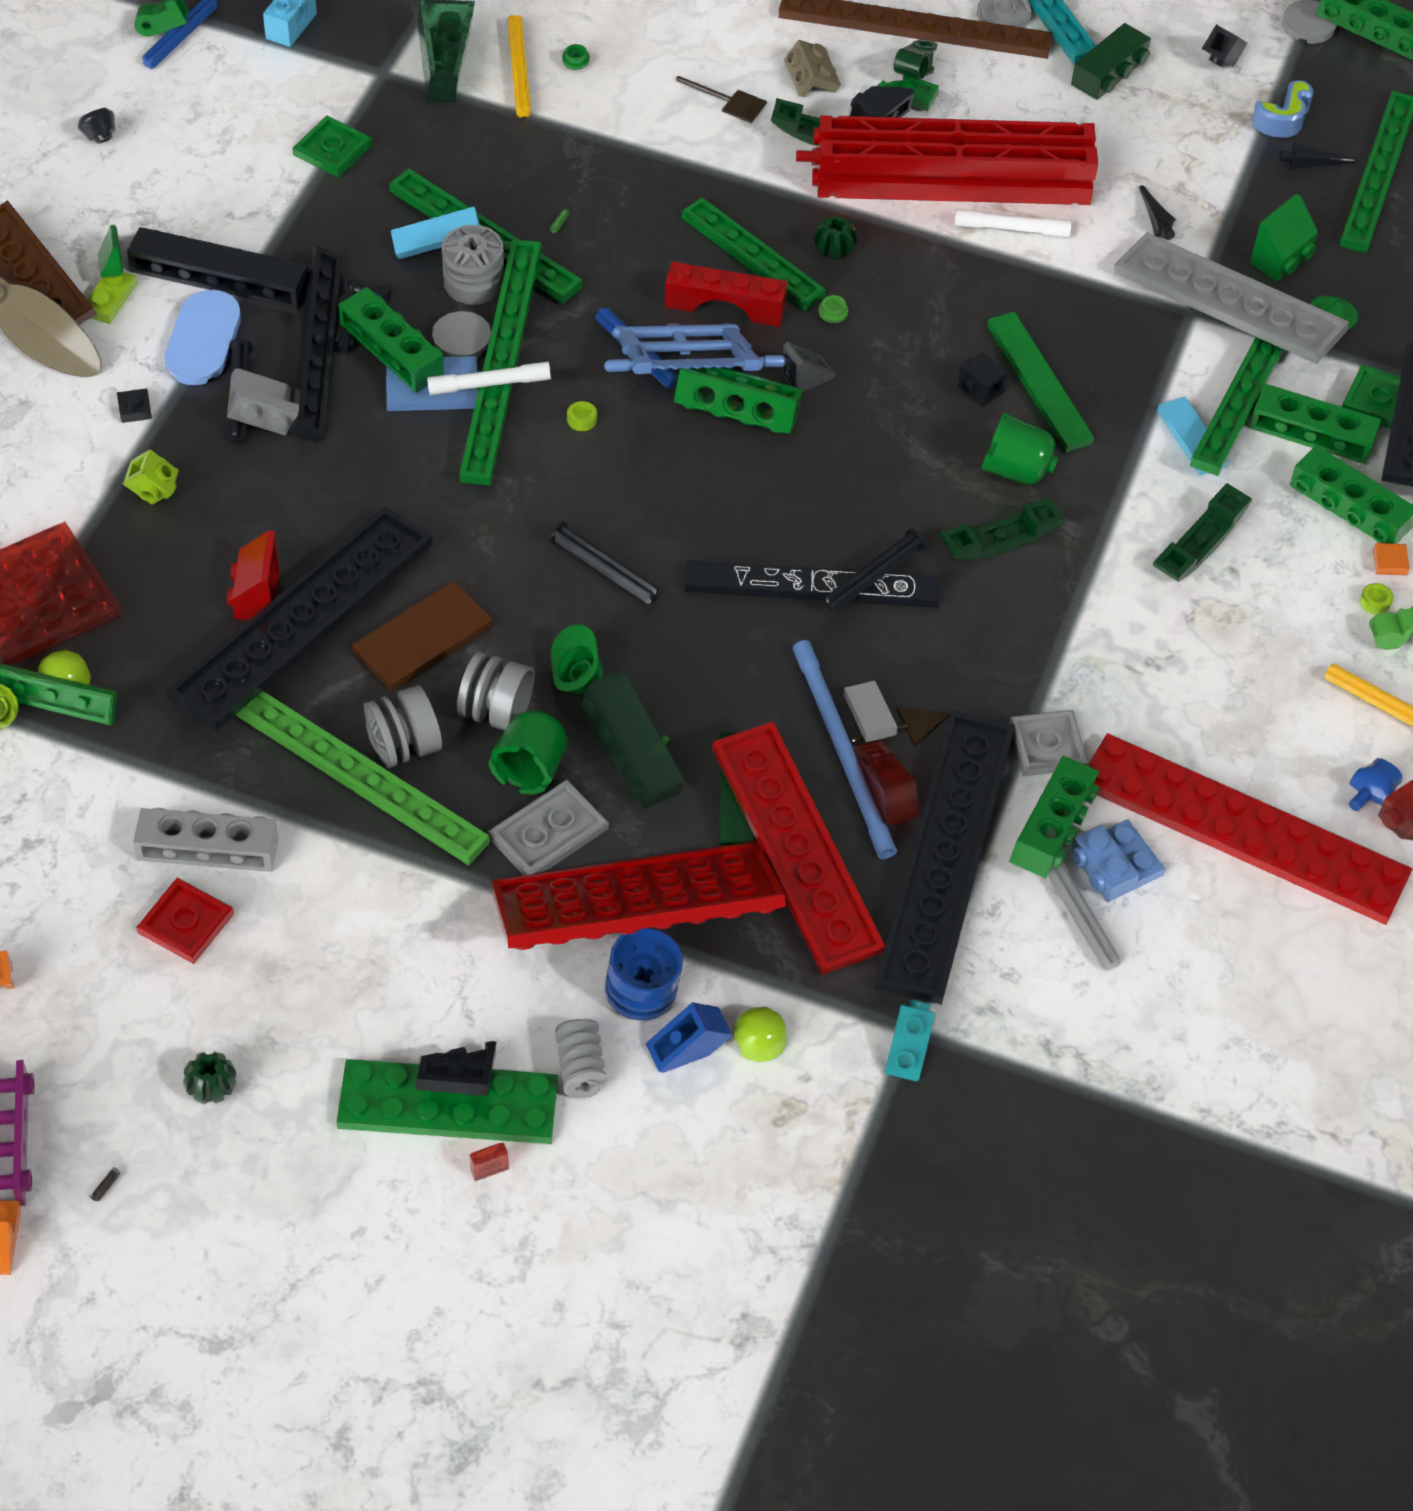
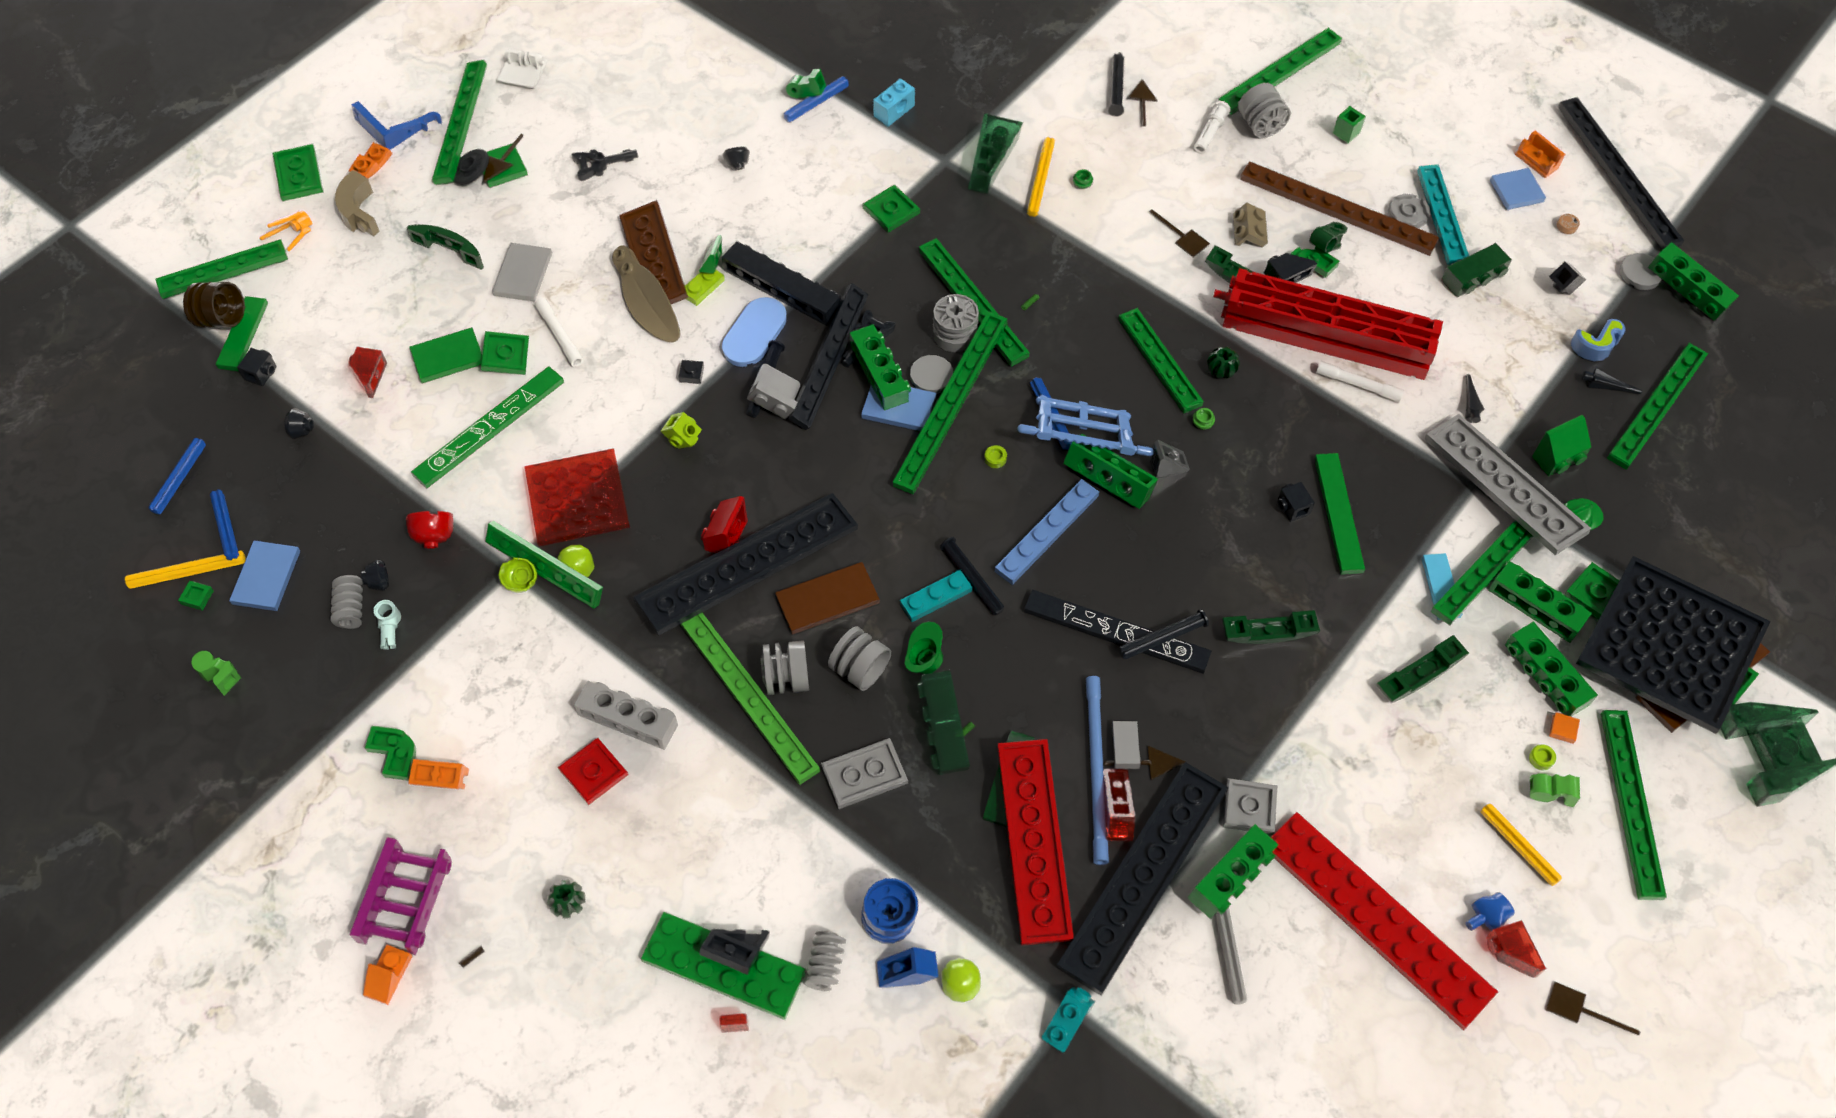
camera: 20 degrees right, 5 degrees up
medium azure tile [391,206,480,260] -> none
white piece [427,361,551,396] -> none
green cylinder [488,710,568,795] -> none
red plate [491,841,786,950] -> none
red arch [665,261,788,327] -> none
green cylinder [981,412,1059,486] -> none
medium blue plate [1071,819,1165,902] -> none
none -> teal plate [900,570,972,622]
none -> medium blue plate [995,479,1099,585]

